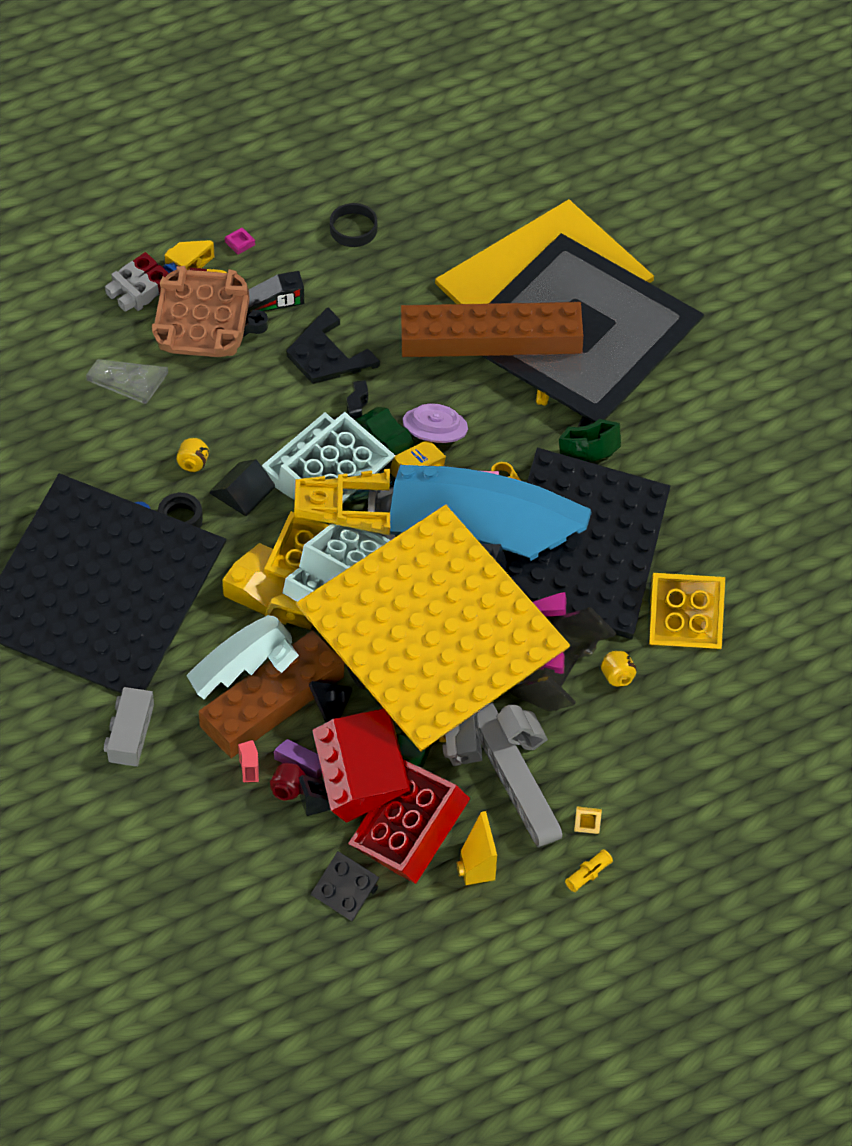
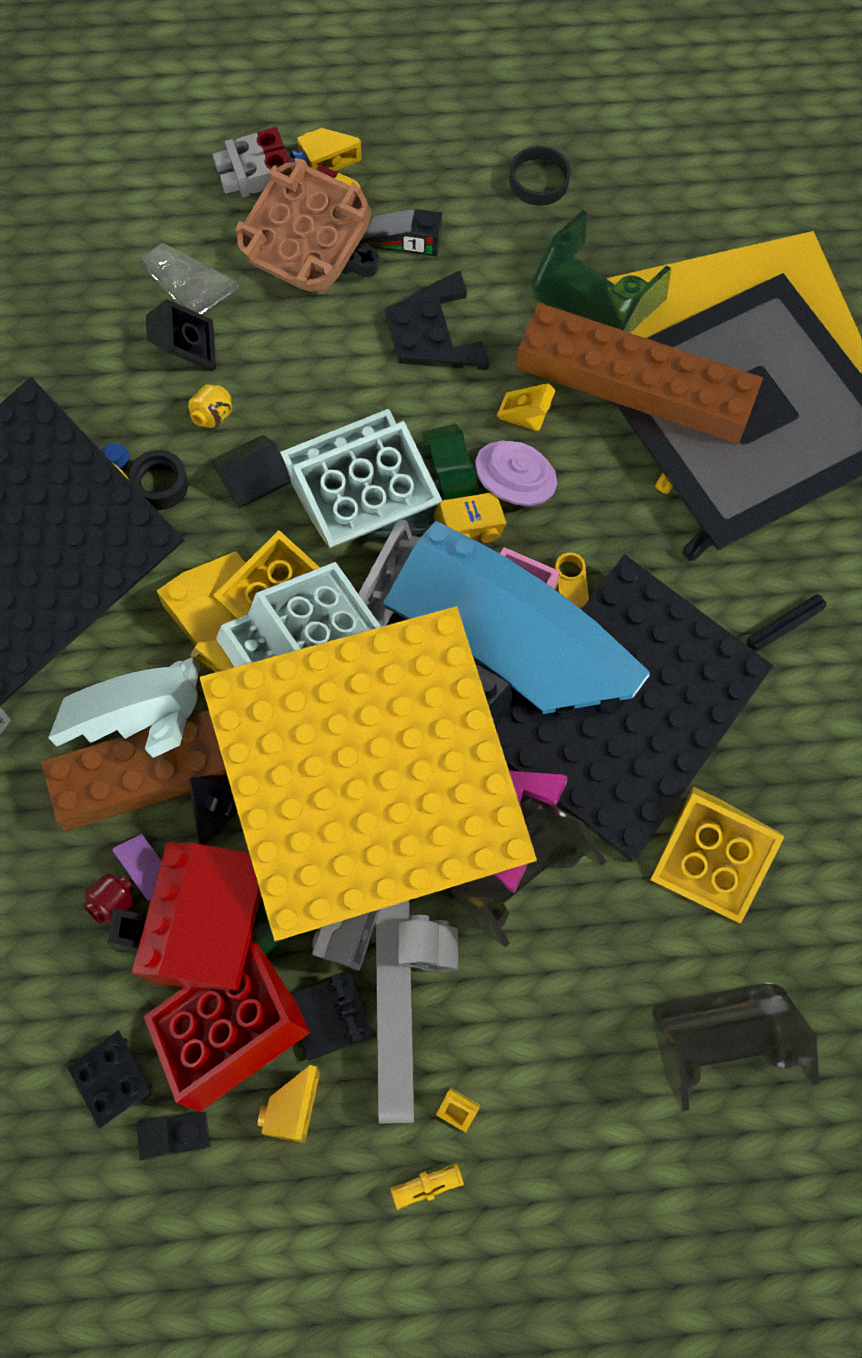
camera: 20 degrees right, 15 degrees up
dark pink tile [225,227,255,255] -> none
coral piece [238,740,259,782] -> none
yellow wing [294,469,390,535] -> none
black piece [346,380,368,420] -> none
dark green brick [559,419,621,462] -> none
yellow head [601,651,637,687] -> none
none -> black slope [136,1111,211,1161]
none -> black slope [146,299,216,371]
none -> black hinge [291,972,373,1061]
none -> yellow slope [497,383,556,431]
none -> clear green windscreen [532,210,671,333]
none -> clear smoke windscreen [652,983,819,1111]
none -> black axle [746,594,827,652]

